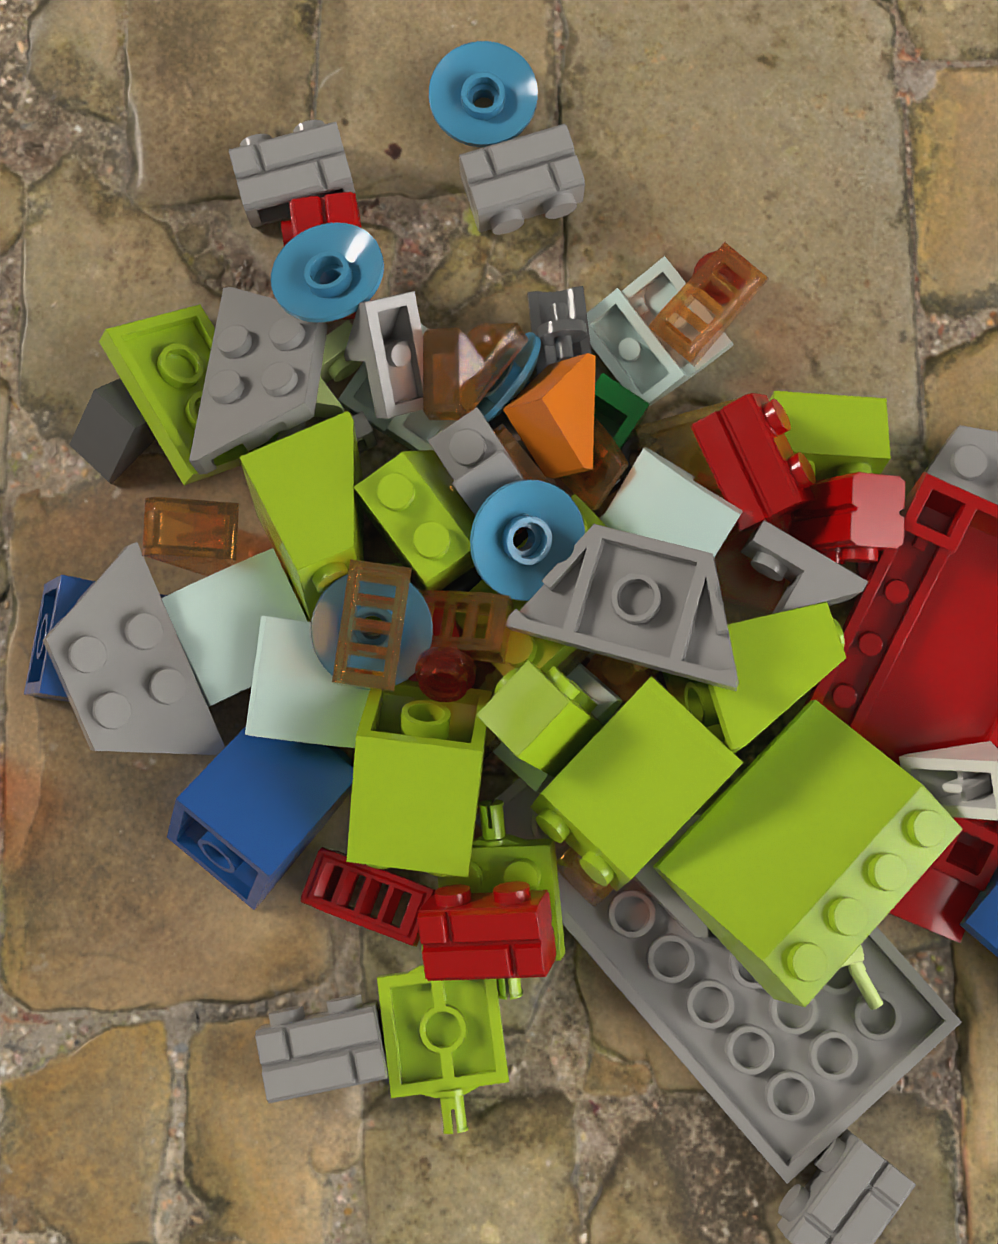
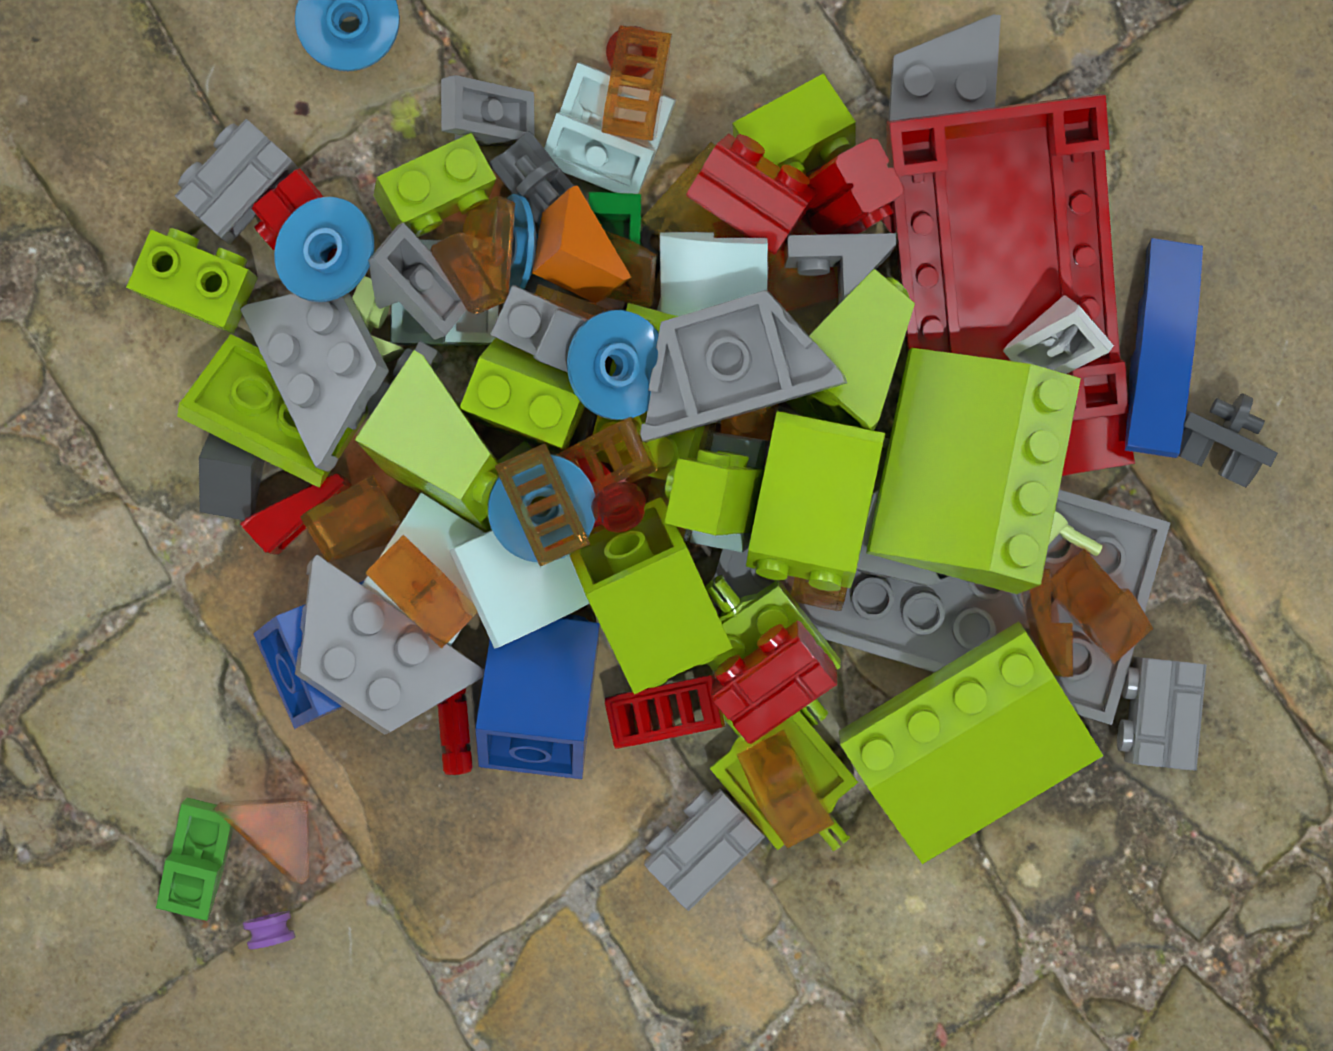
camera: 30 degrees left, 5 degrees up
light grey brick [459,124,585,235] -> none
none -> lime brick [126,227,258,334]
none -> red slope [240,473,352,555]
none -> clear orange slope [365,535,478,649]
none -> lime brick [373,133,496,237]
none -> red axle [437,688,473,775]
none -> light grey slope [441,75,535,146]
none -> clear orange slope [737,729,834,849]
none -> lime slope [839,621,1103,864]
none -> clear orange slope [1022,569,1073,677]
none -> clear orange slope [1042,549,1154,664]

